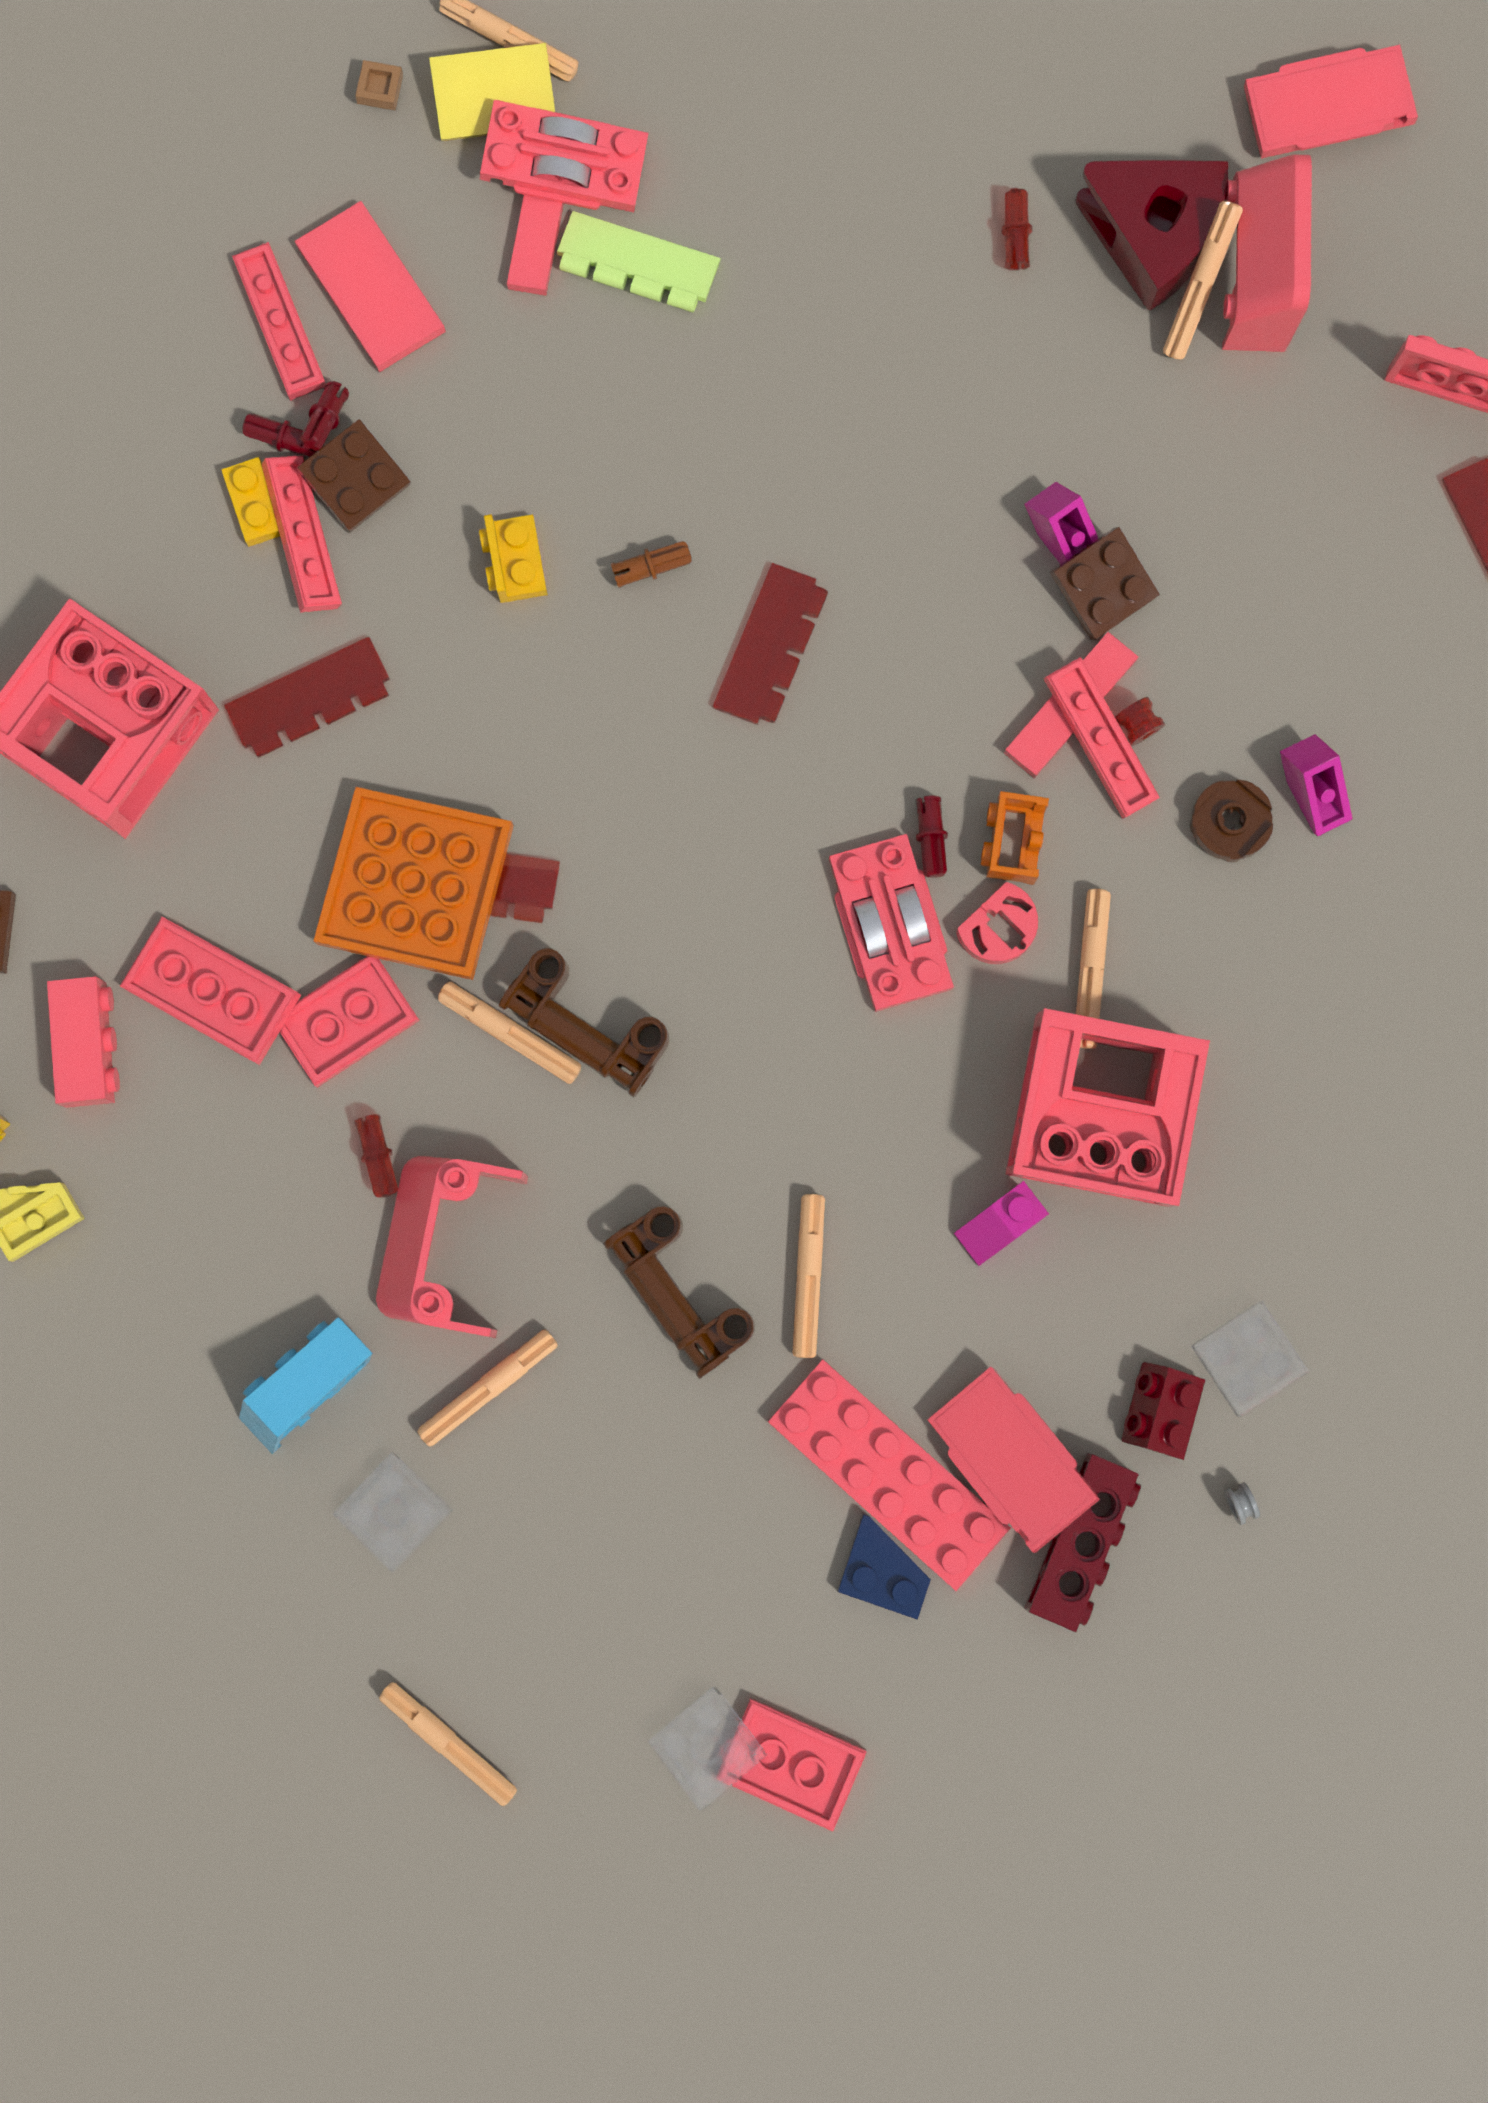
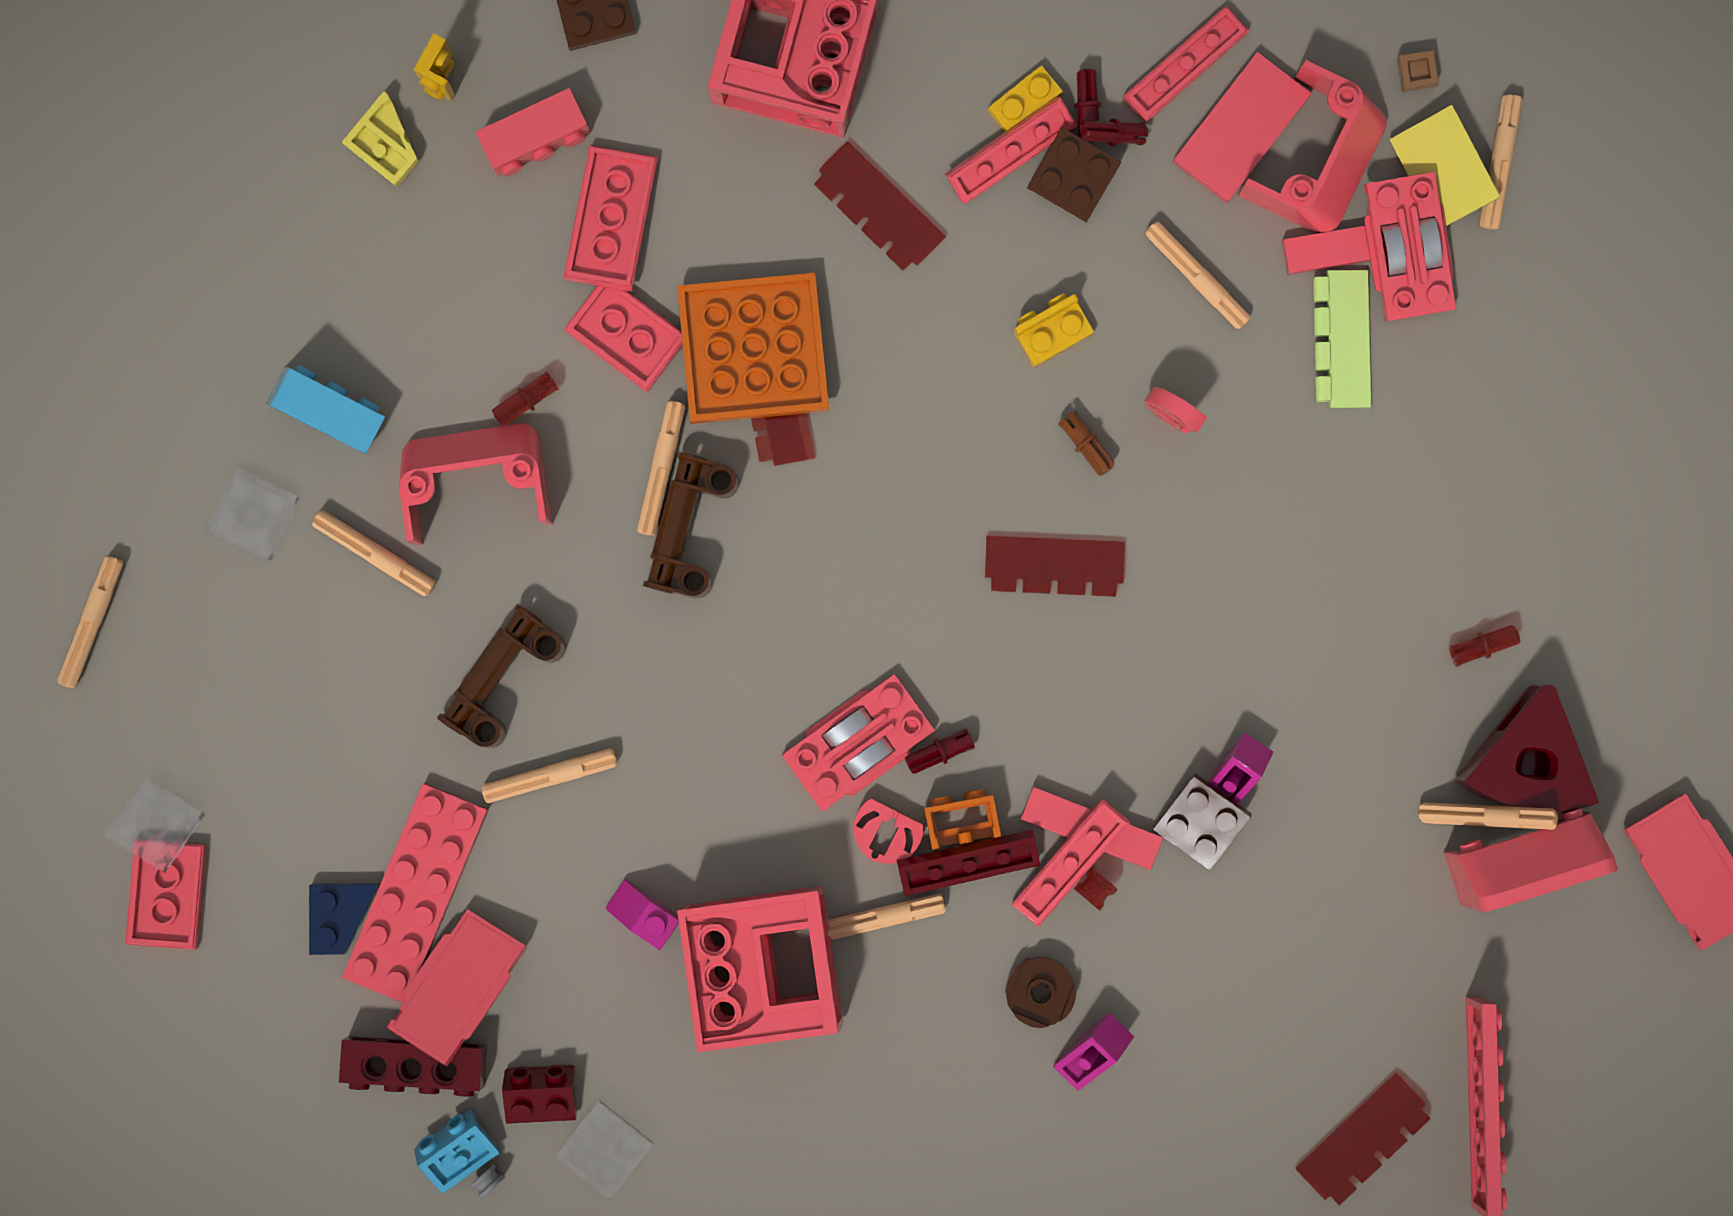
camera: 70 degrees right, 5 degrees up
none -> medium azure bracket [414,1109,500,1194]
none -> dark red plate [897,829,1041,896]
none -> coral piece [1143,387,1207,434]
none -> light nougat axle [1145,222,1250,329]
none -> coral windscreen [1238,60,1386,234]

